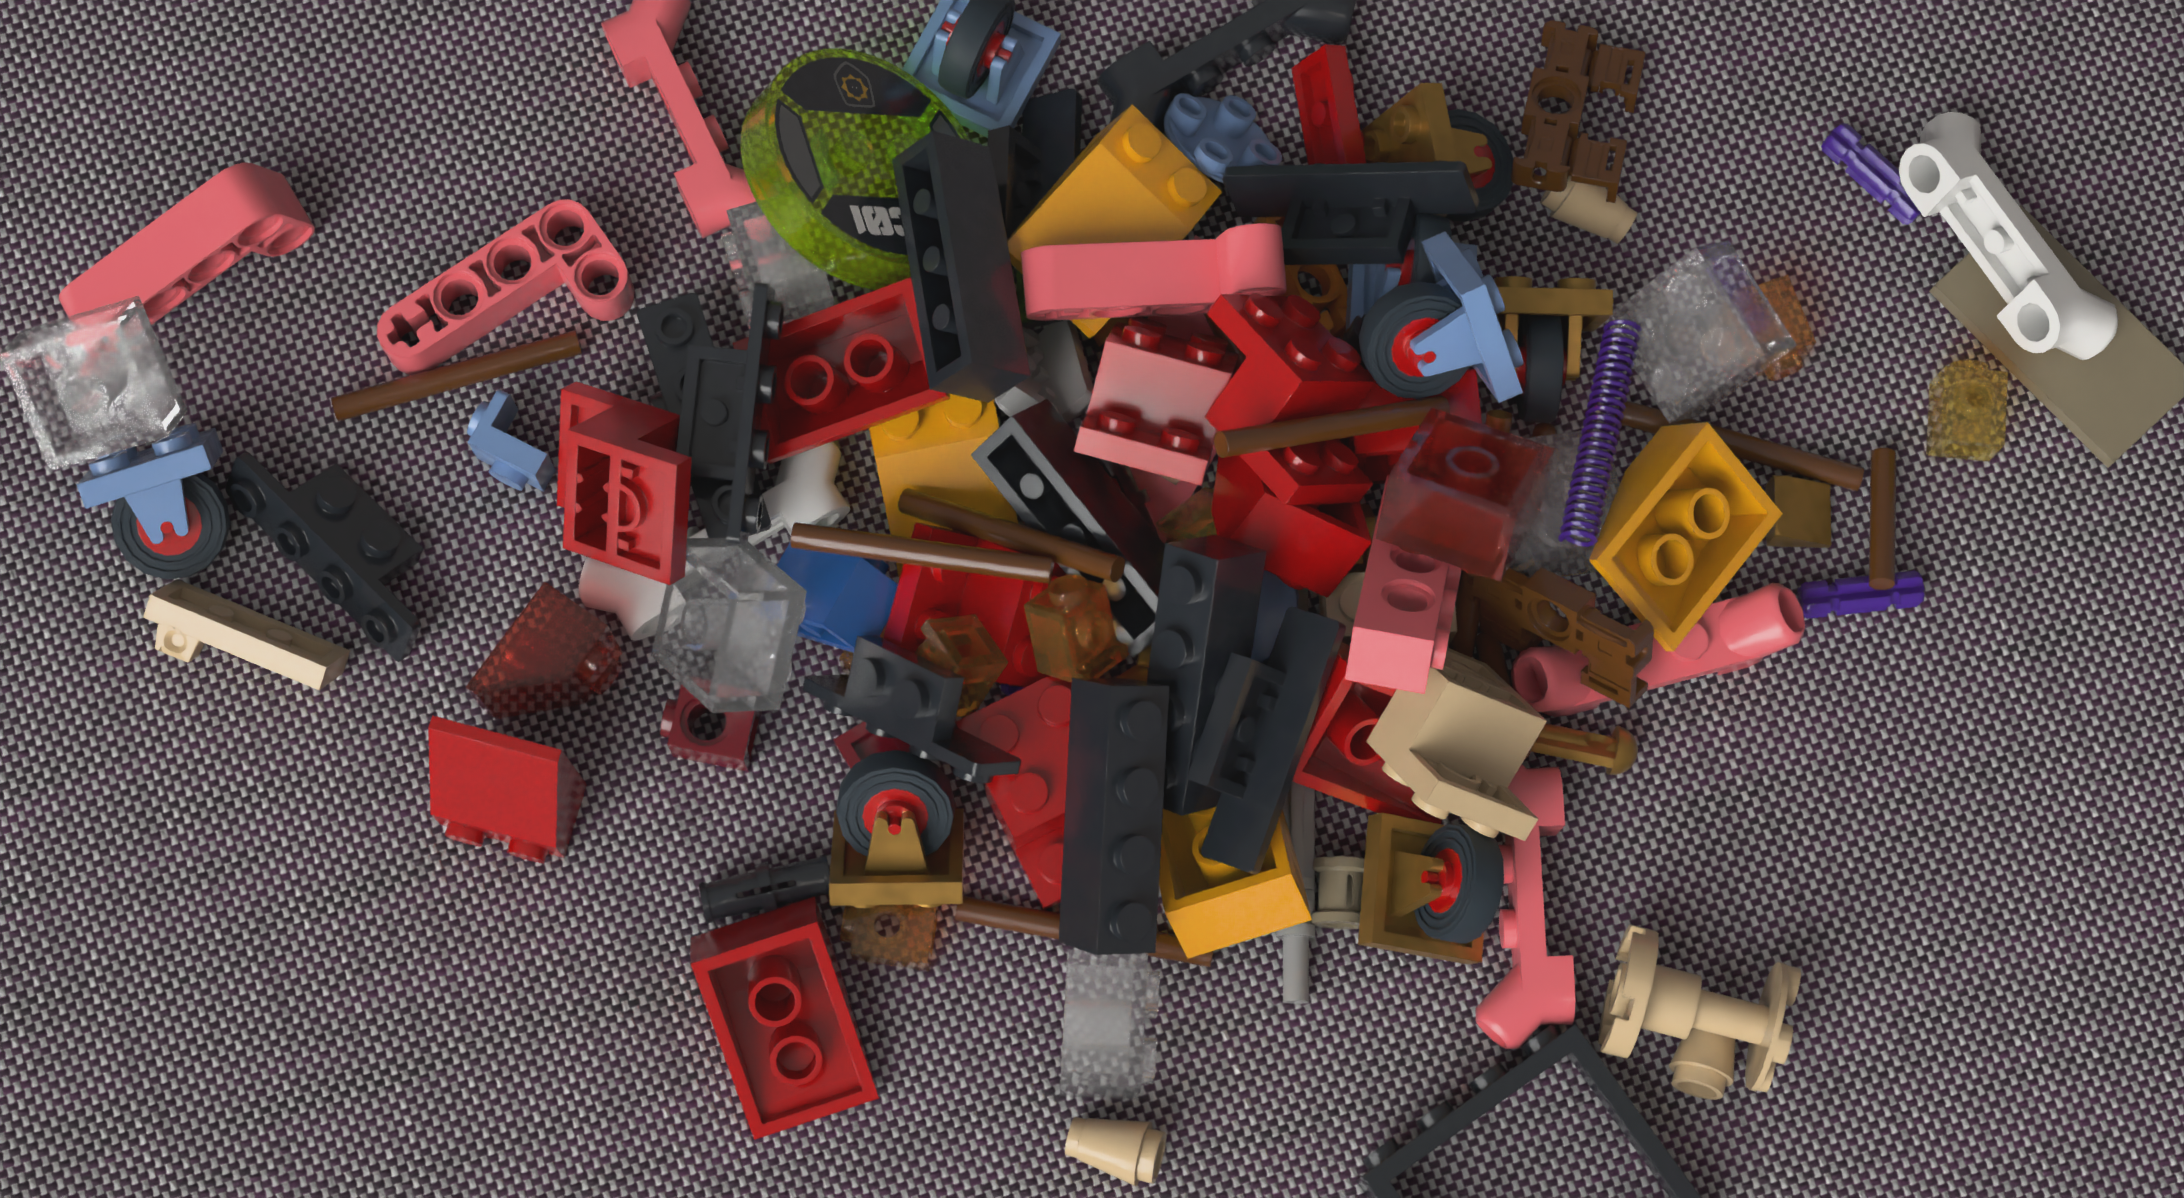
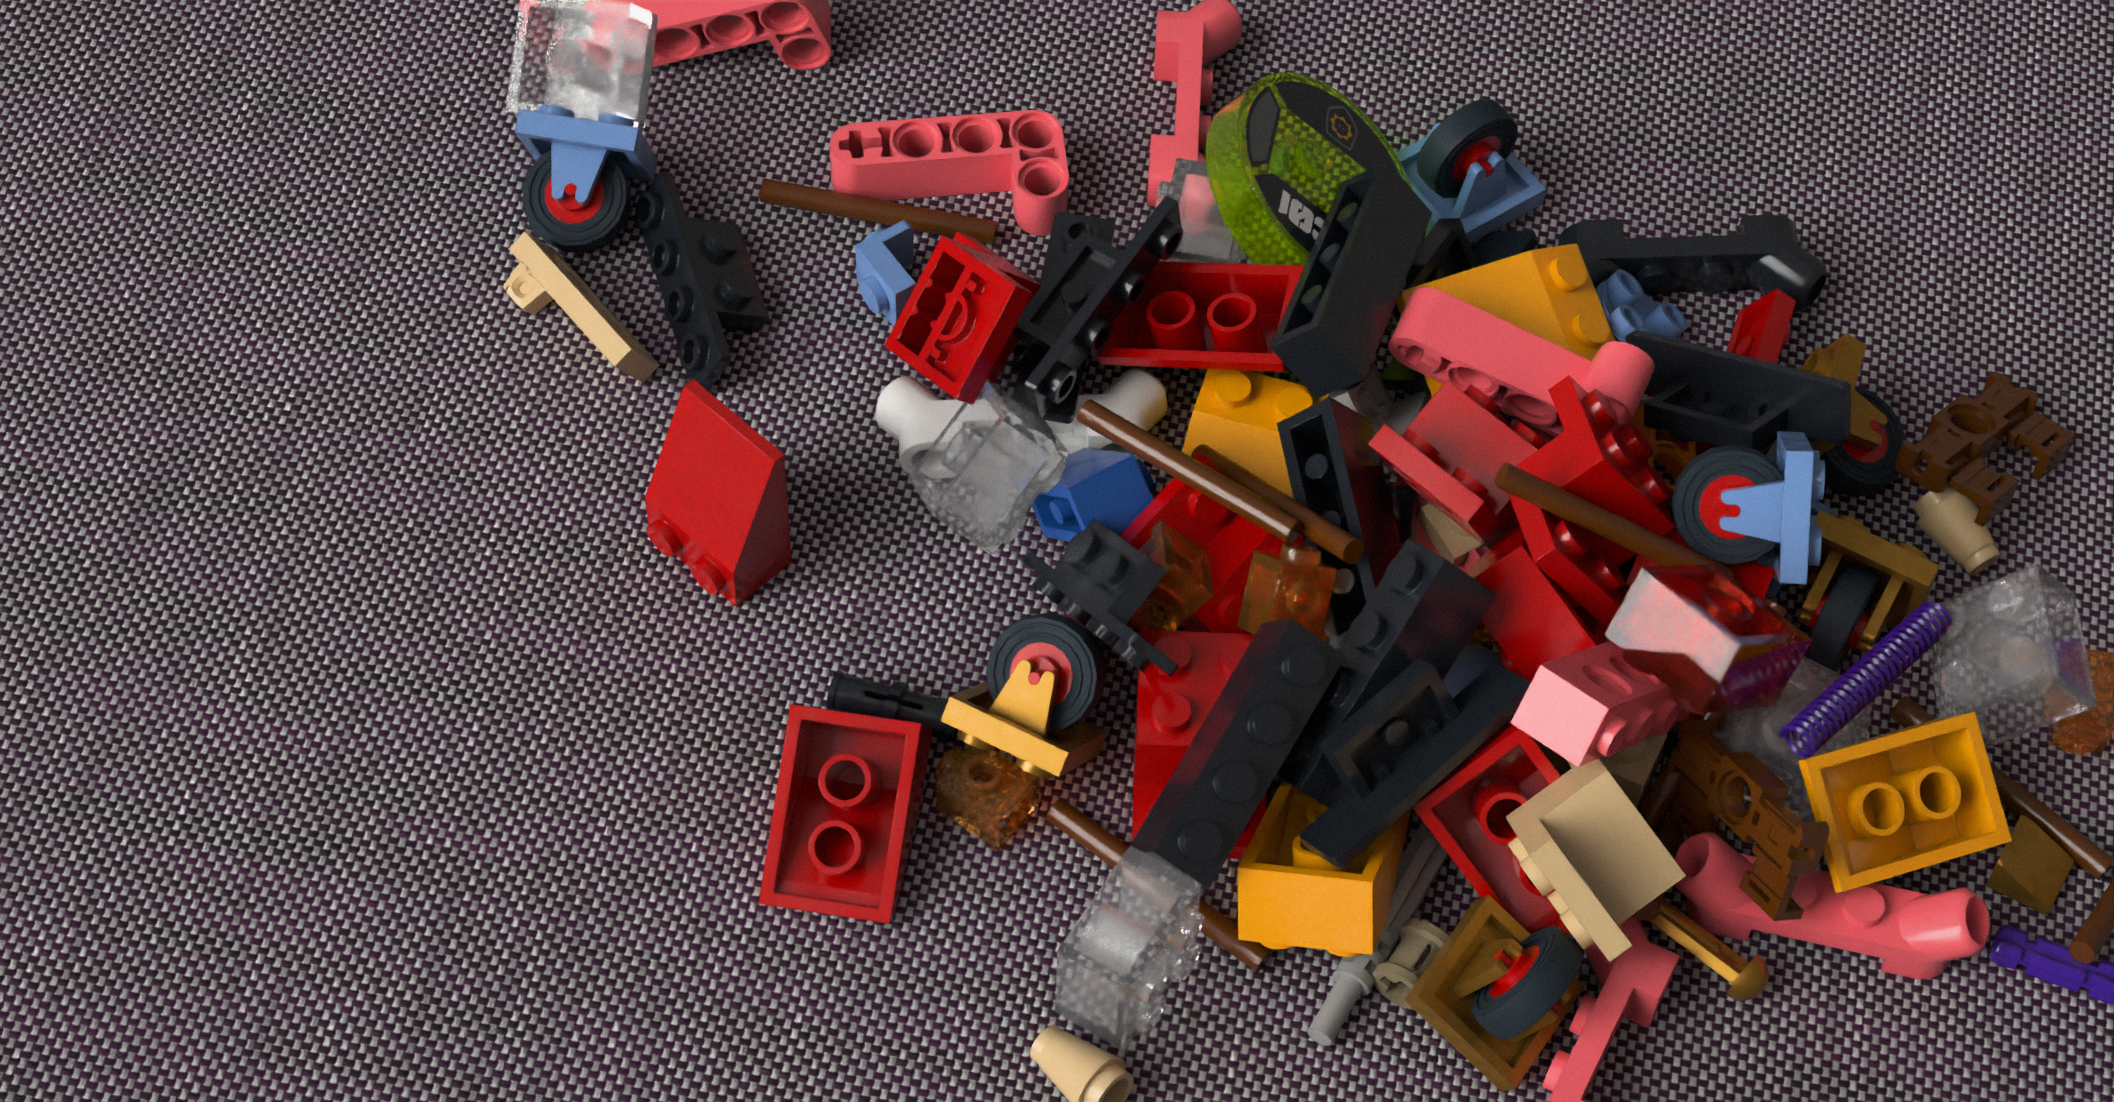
camera: 30 degrees right, 20 degrees down
clear red slope [466,581,623,719] -> none
dark red brick [660,683,762,772] -> none

